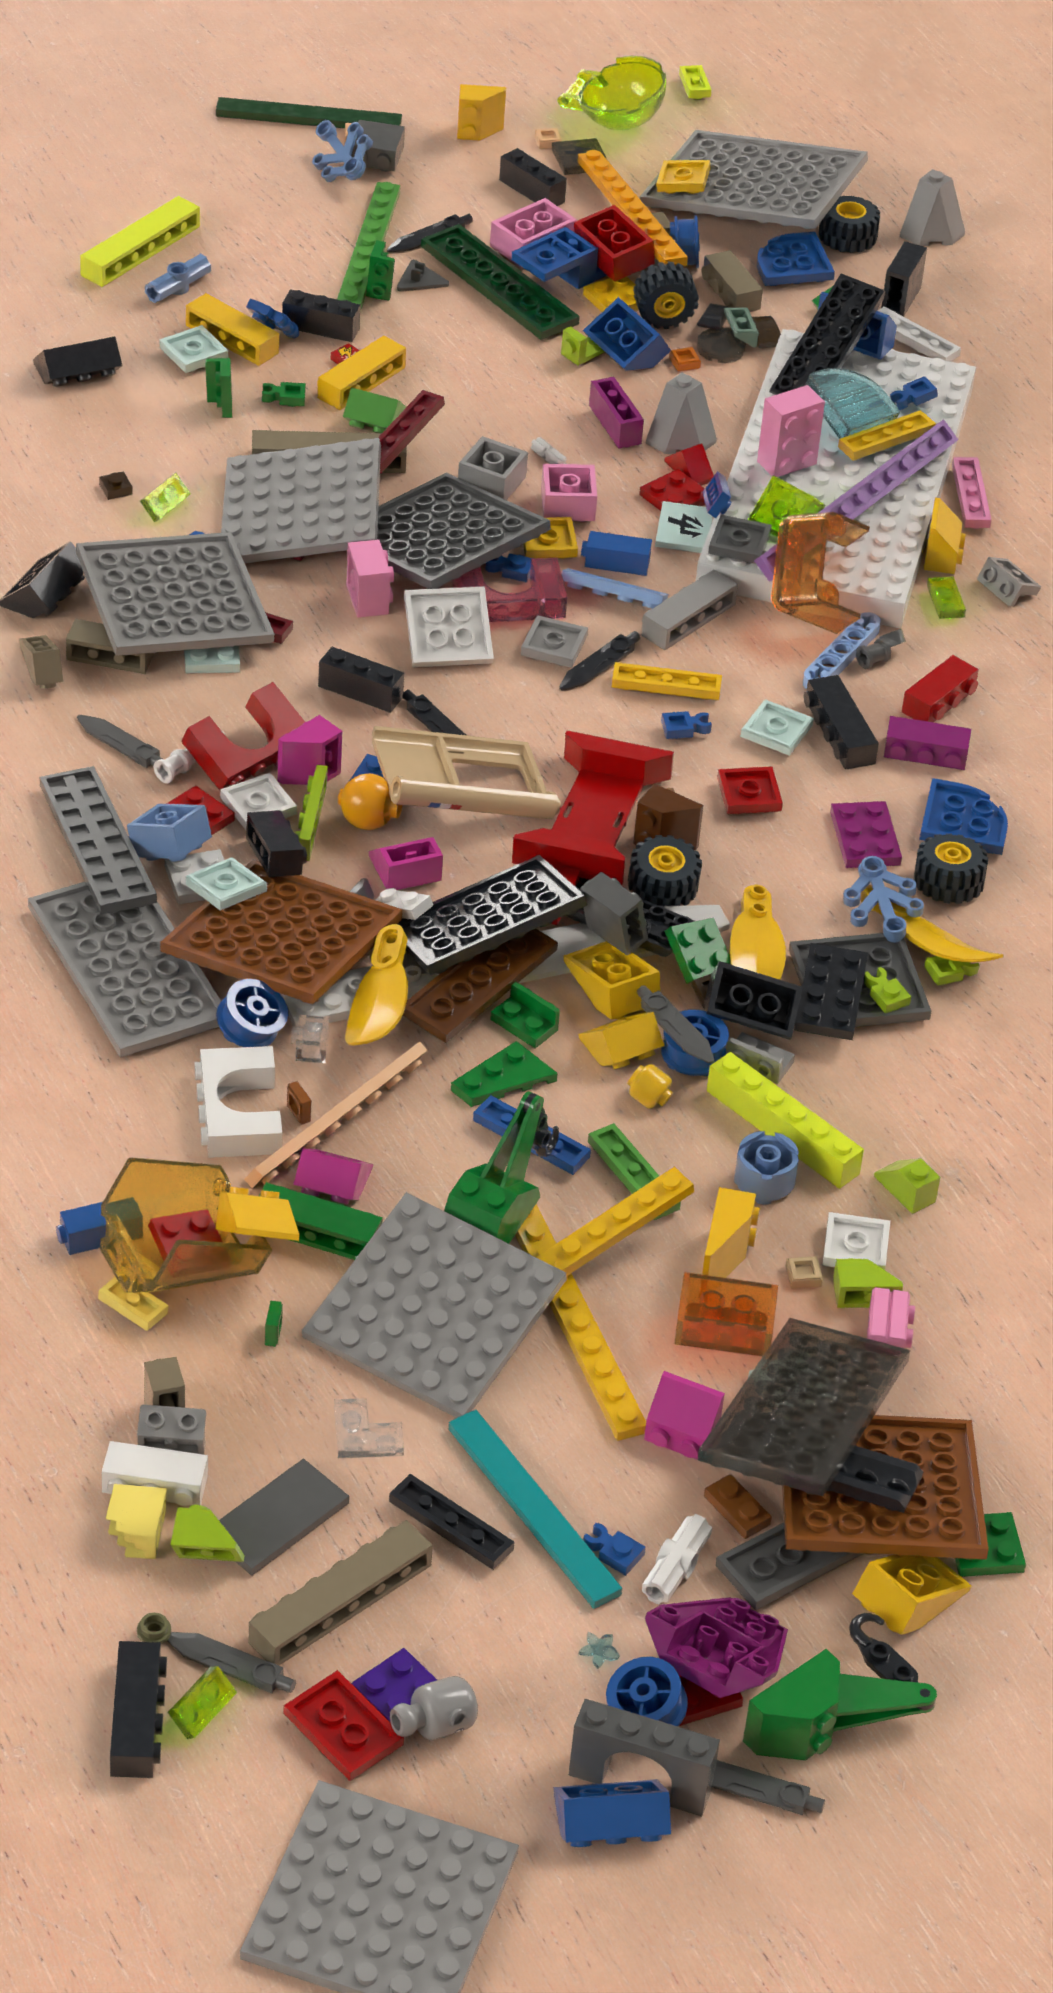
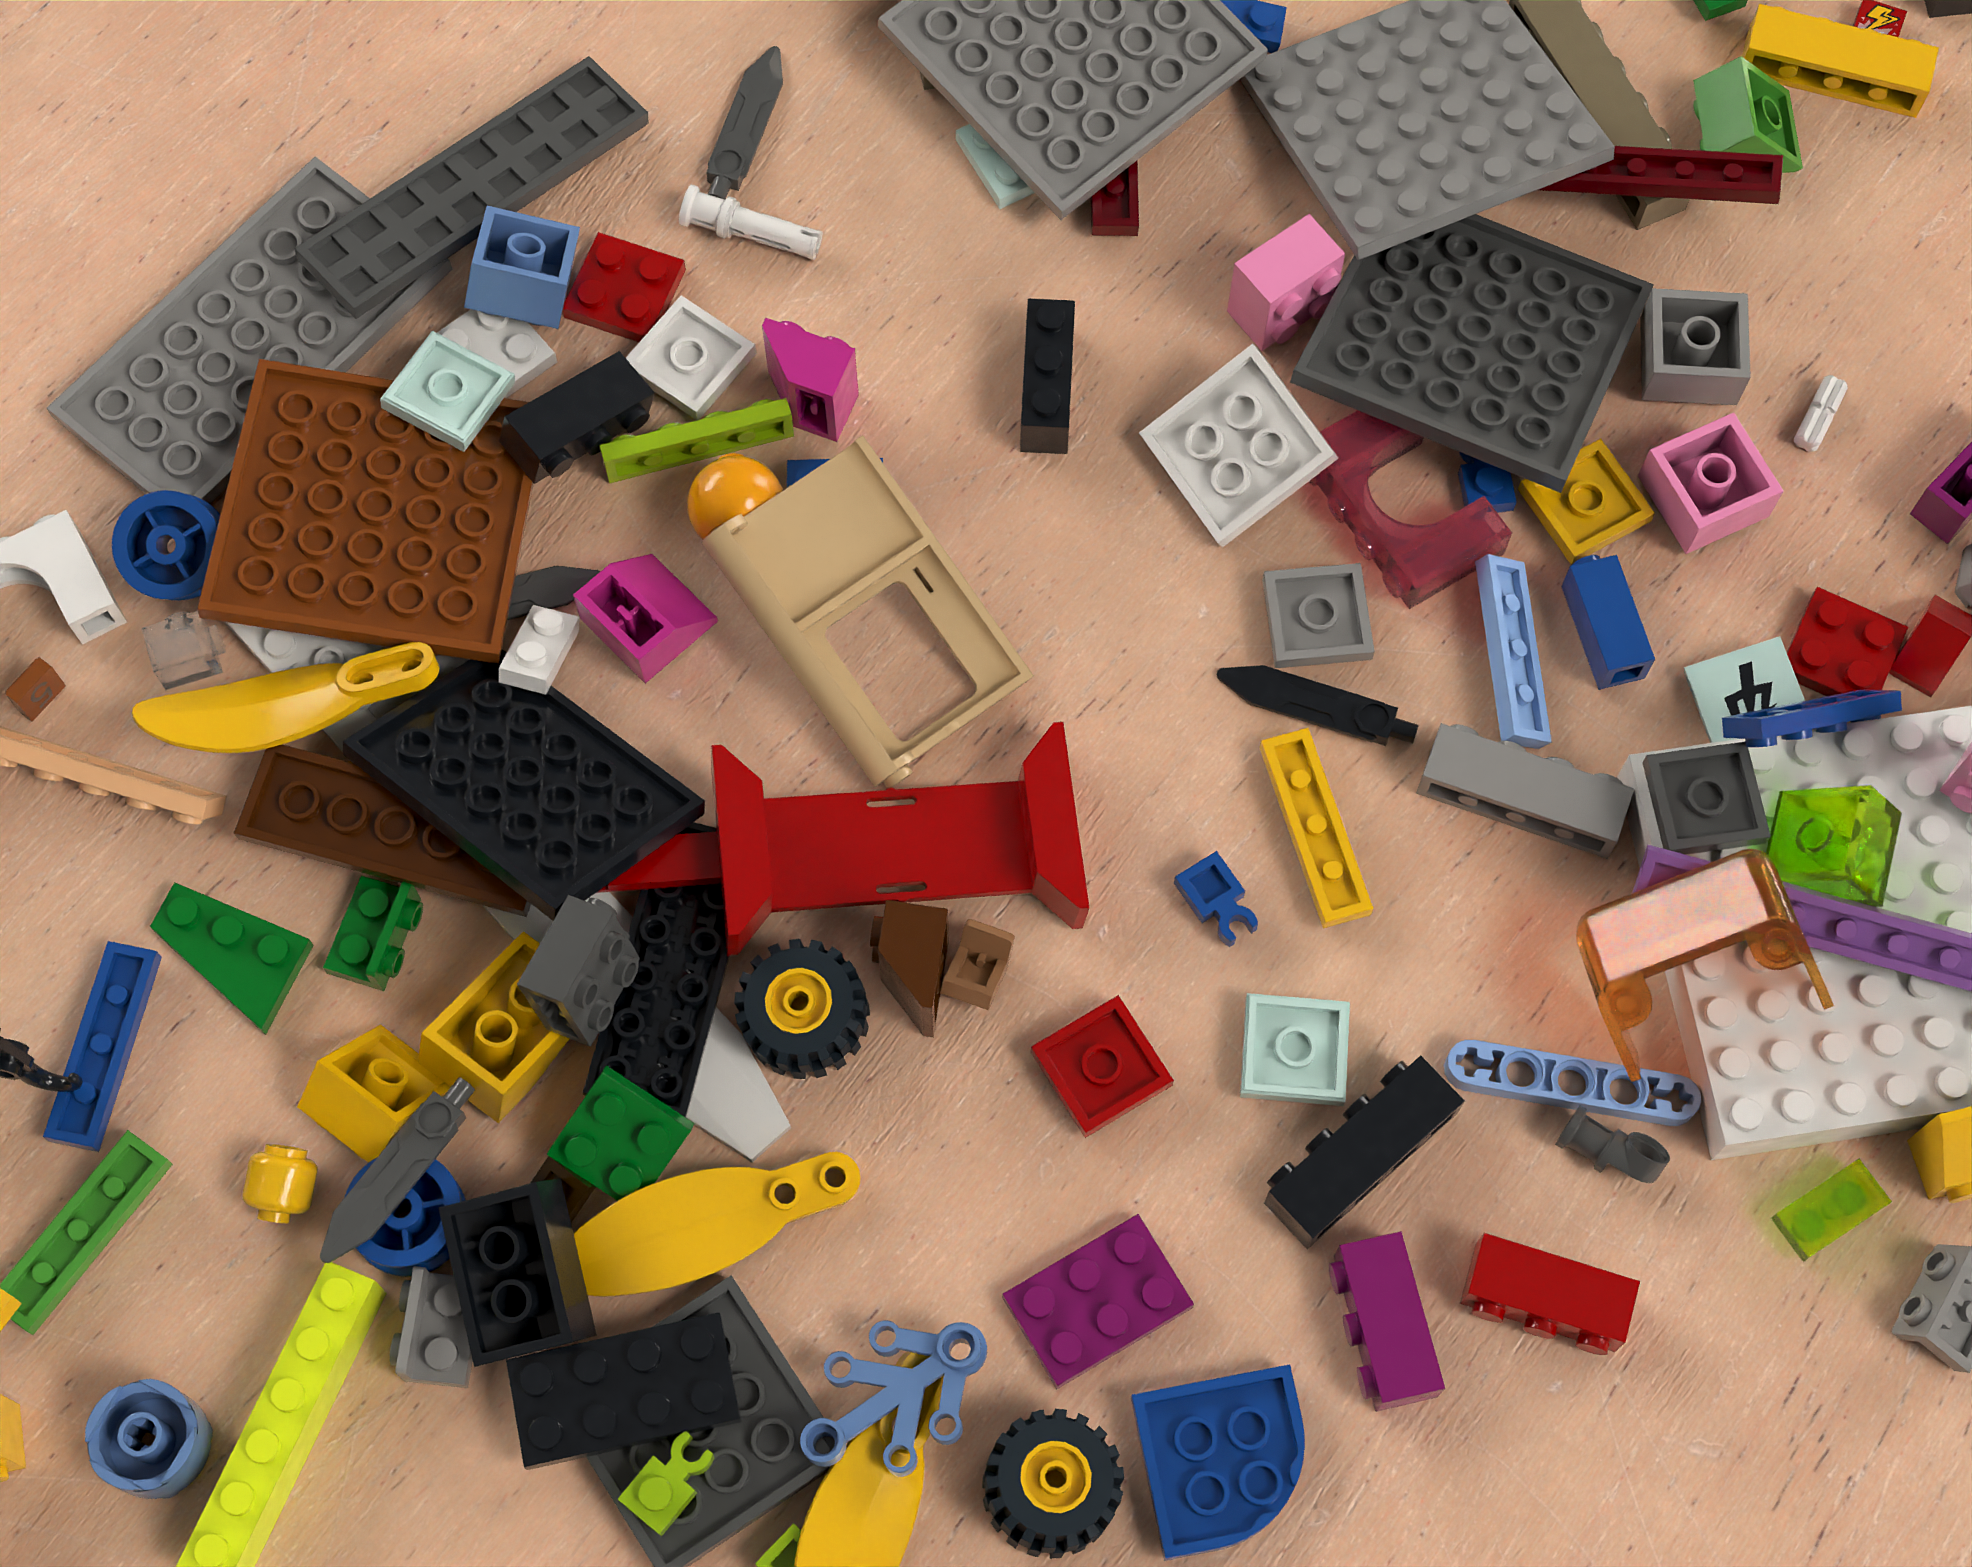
camera: 70 degrees right, 25 degrees up
red arch [181,682,305,791] -> none
black piece [402,689,467,736] -> none

